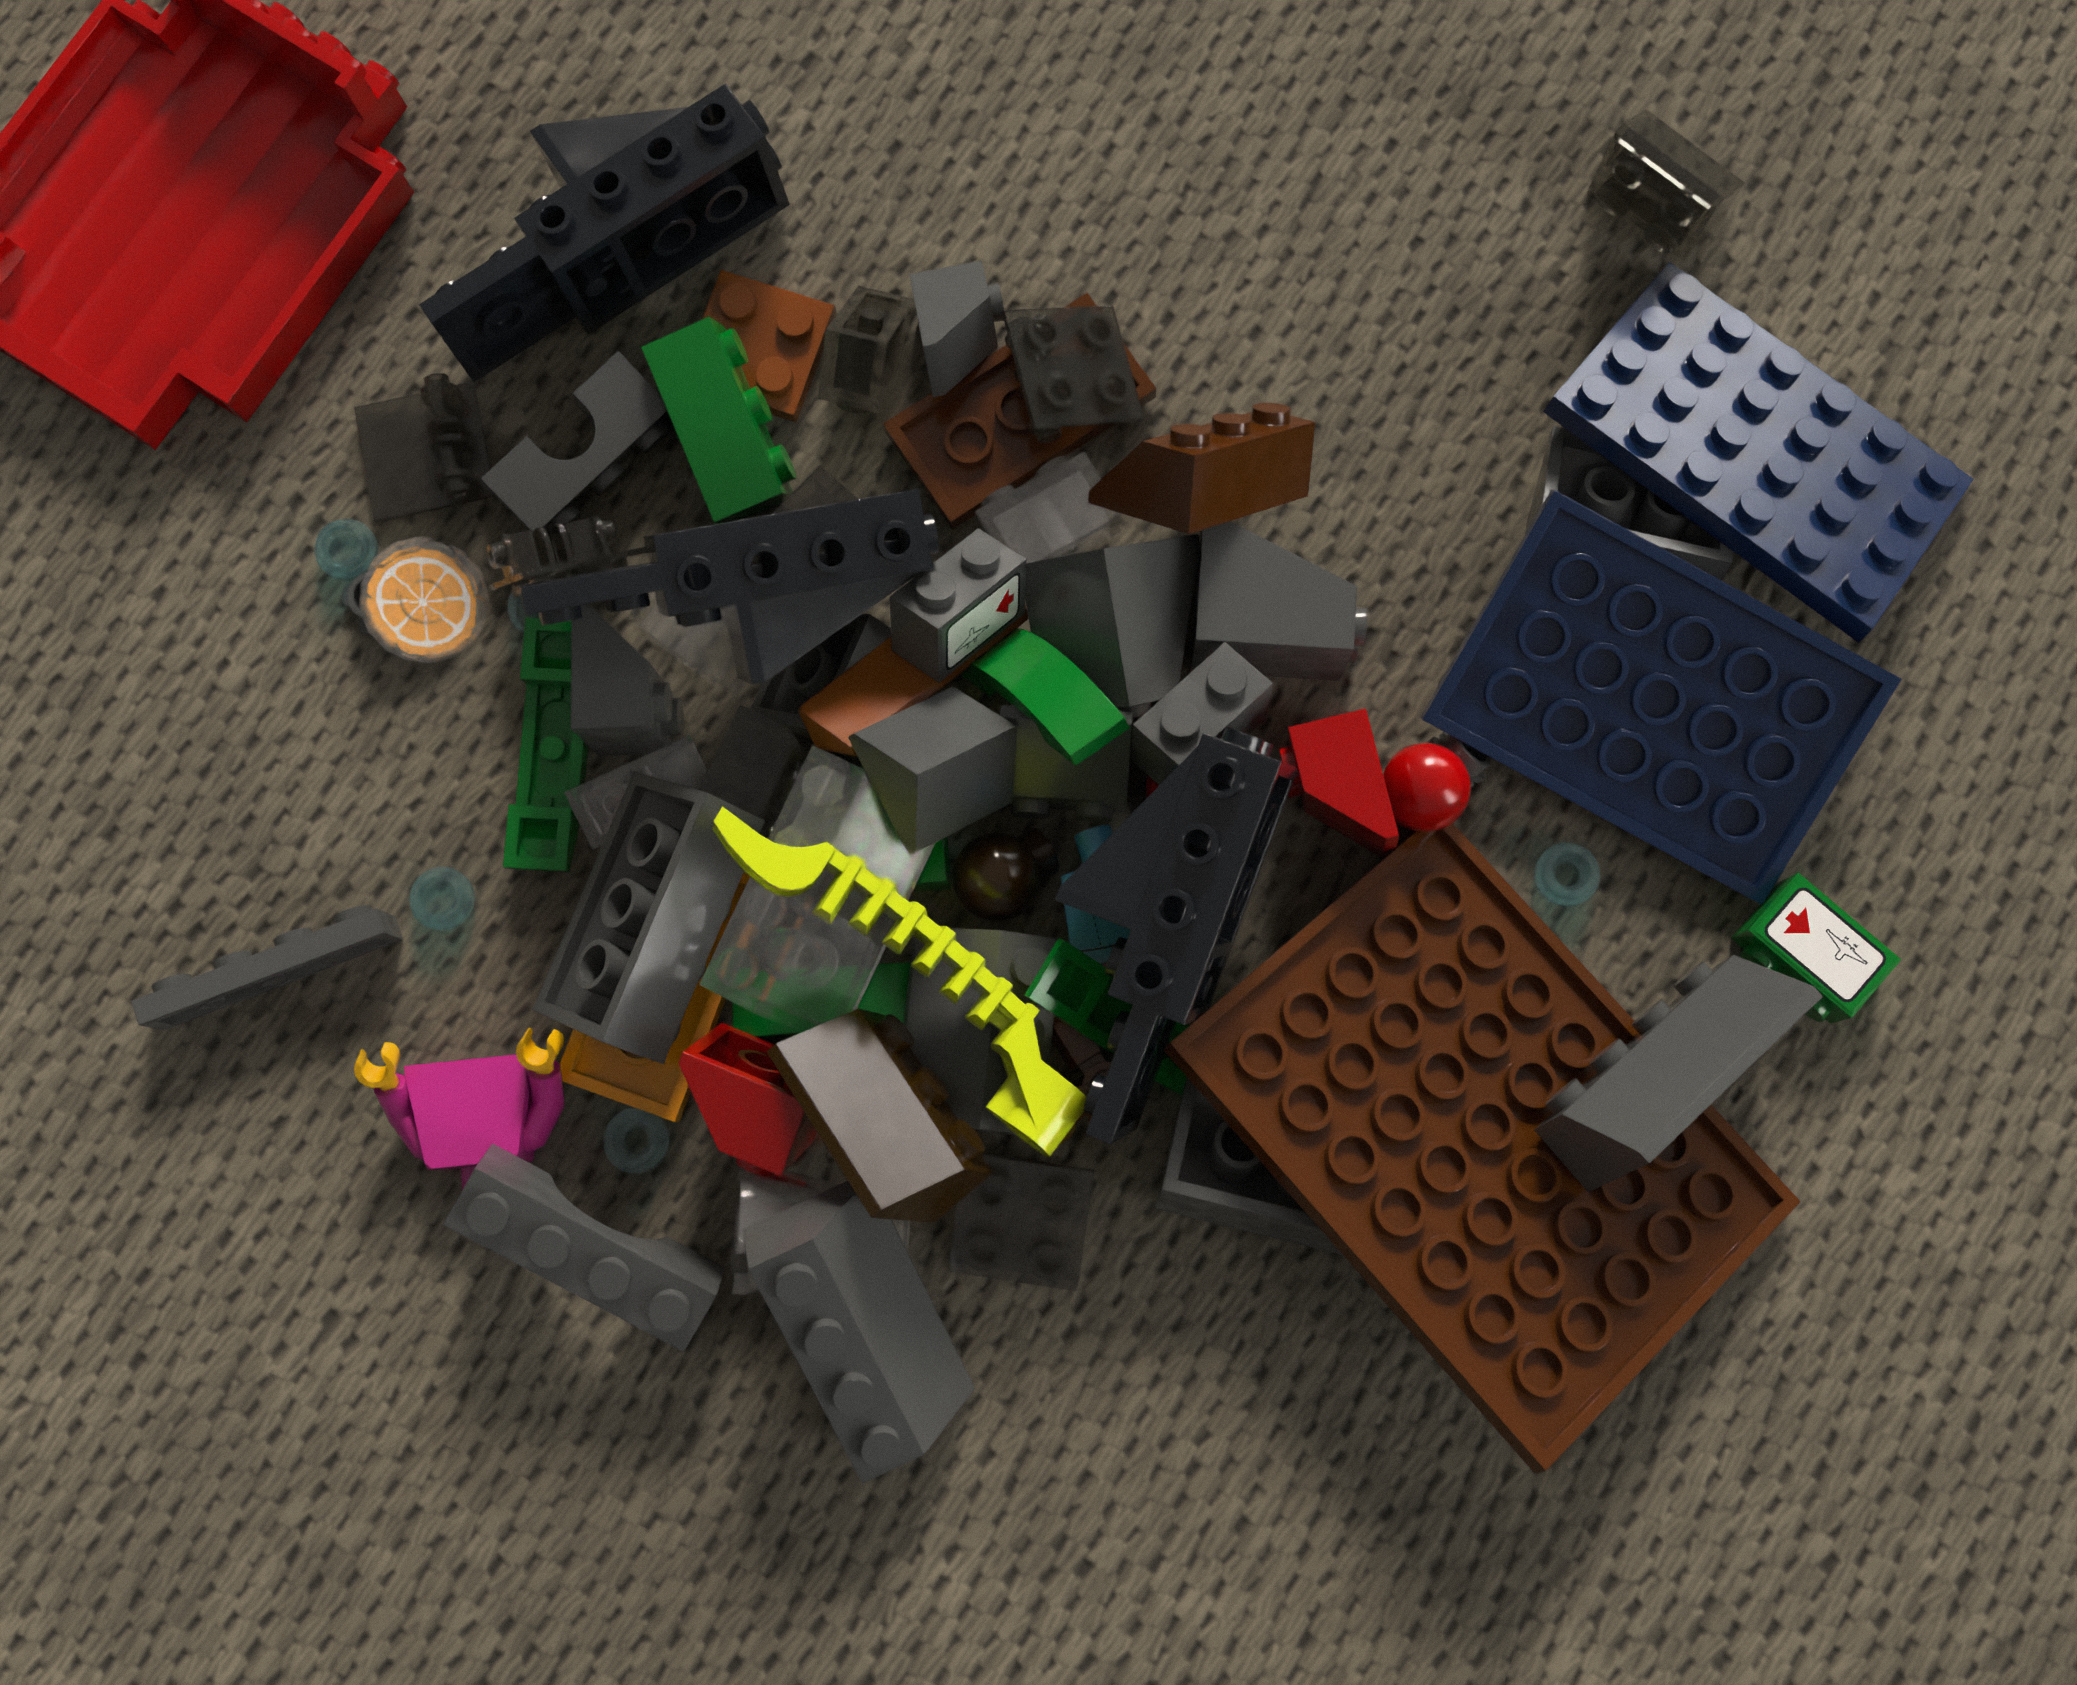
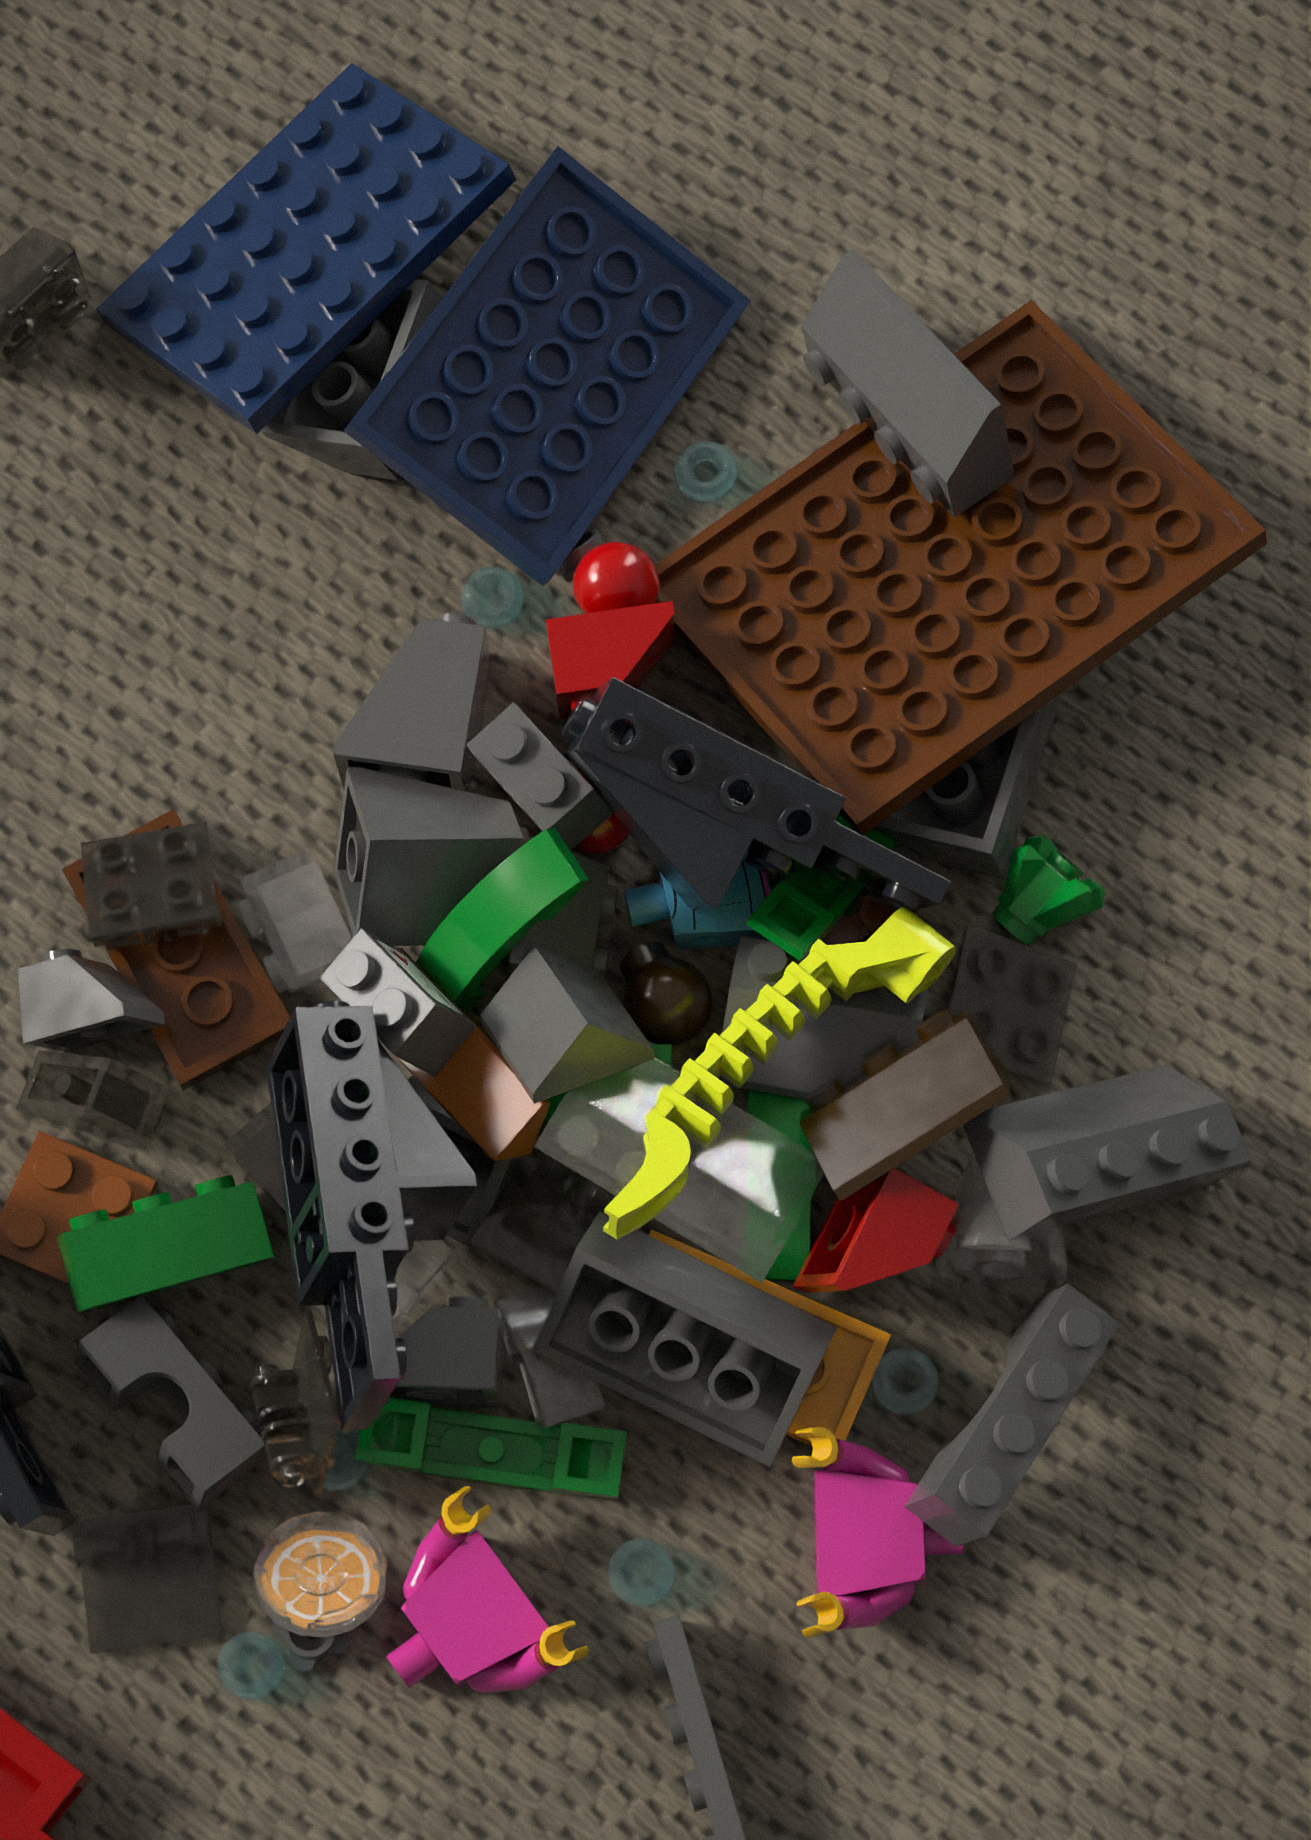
camera: 90 degrees left, 5 degrees down
reddish brown slope [1088,403,1315,534] -> none
brick [1731,872,1902,1024] -> none
none -> dark pink torso [386,1486,589,1693]
none -> clear light blue plate [461,567,524,629]
none -> green rock [991,834,1105,946]

